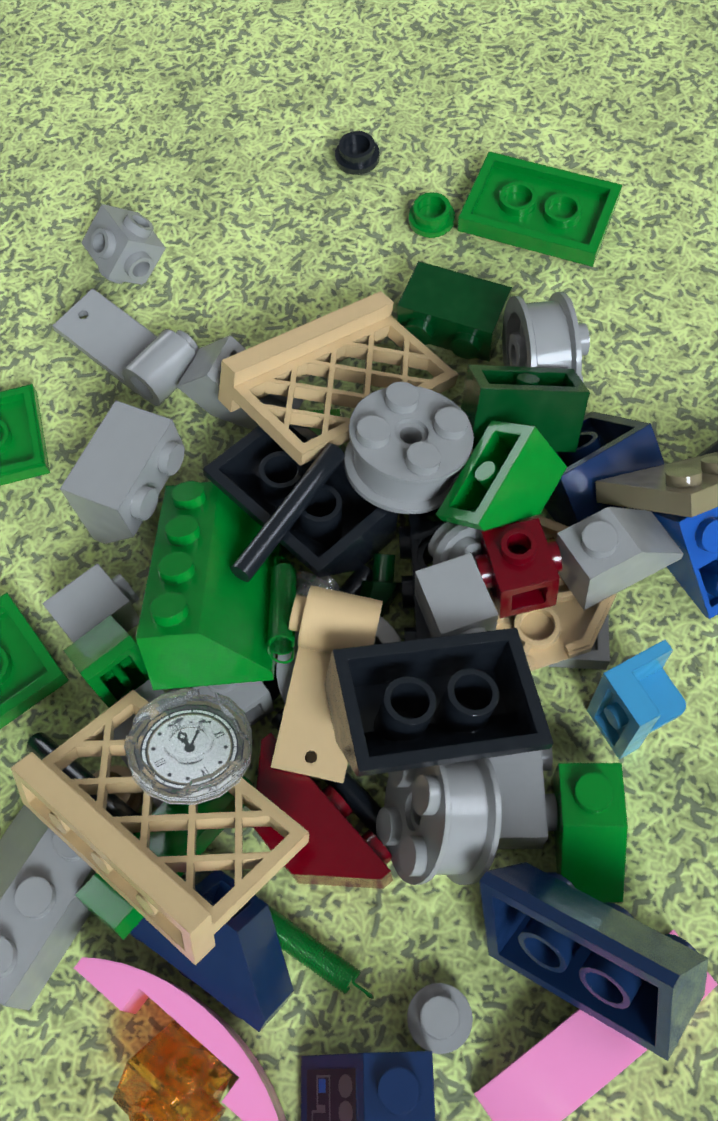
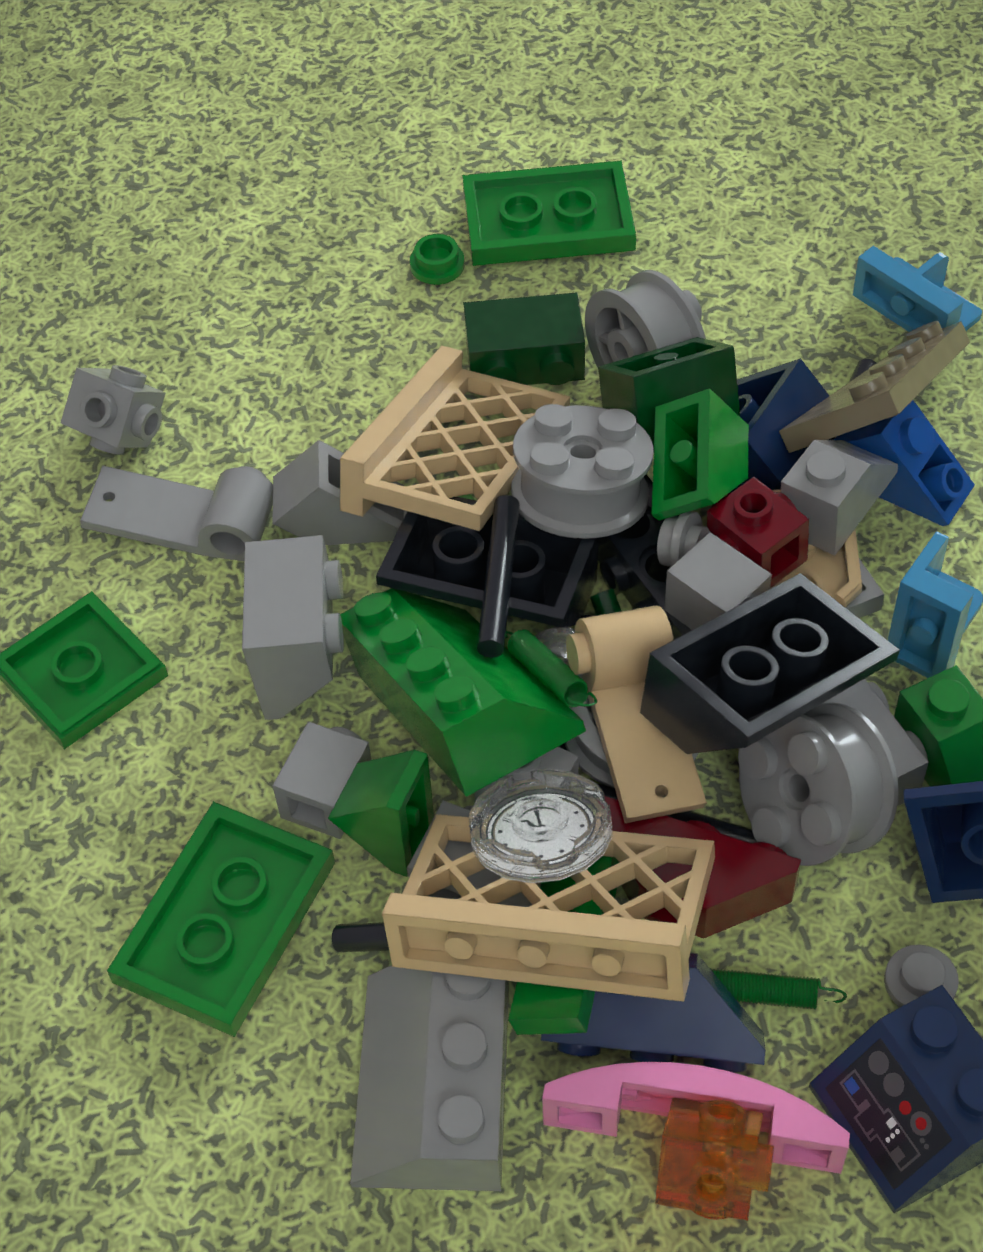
camera: 30 degrees left, 10 degrees down
black plate [335,131,380,175] -> none

